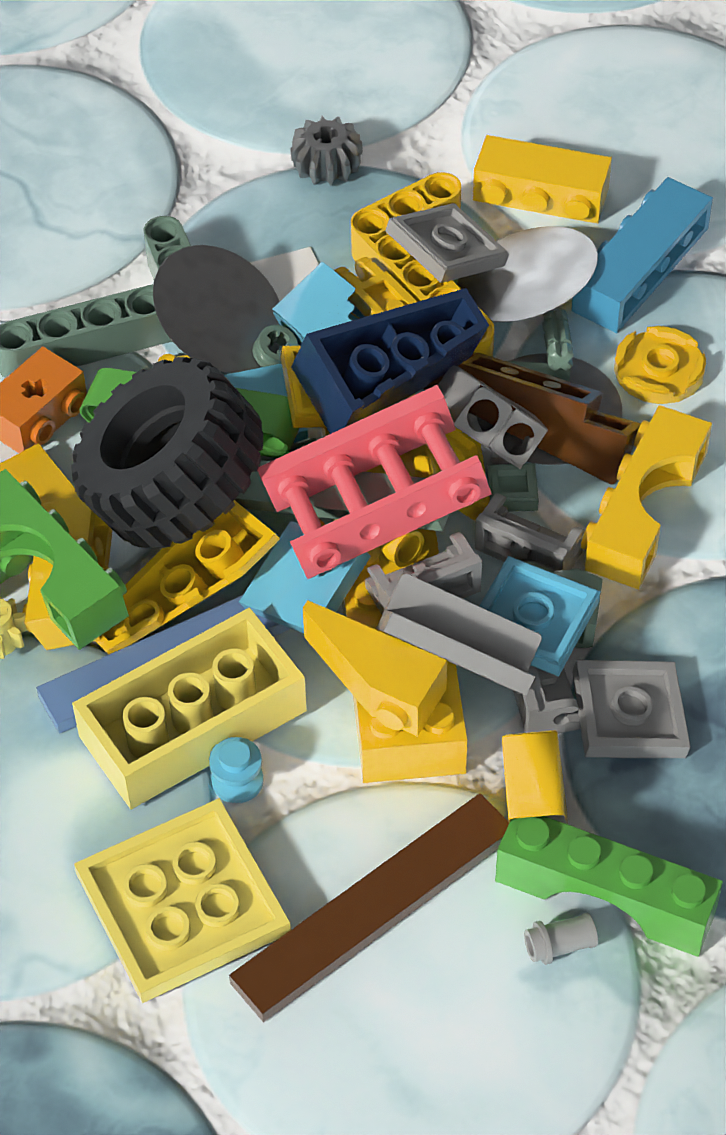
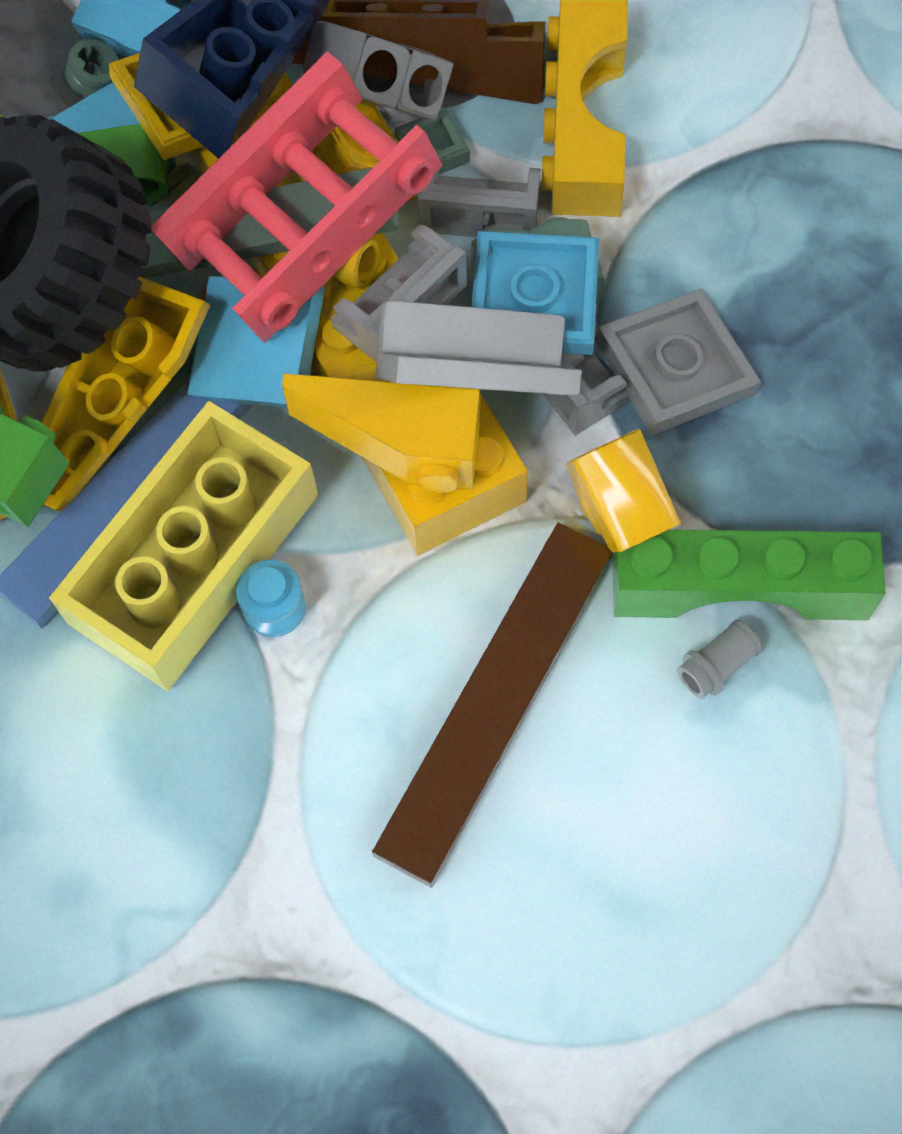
camera: 20 degrees left, 15 degrees up
light yellow plate [74,798,291,1003] -> none

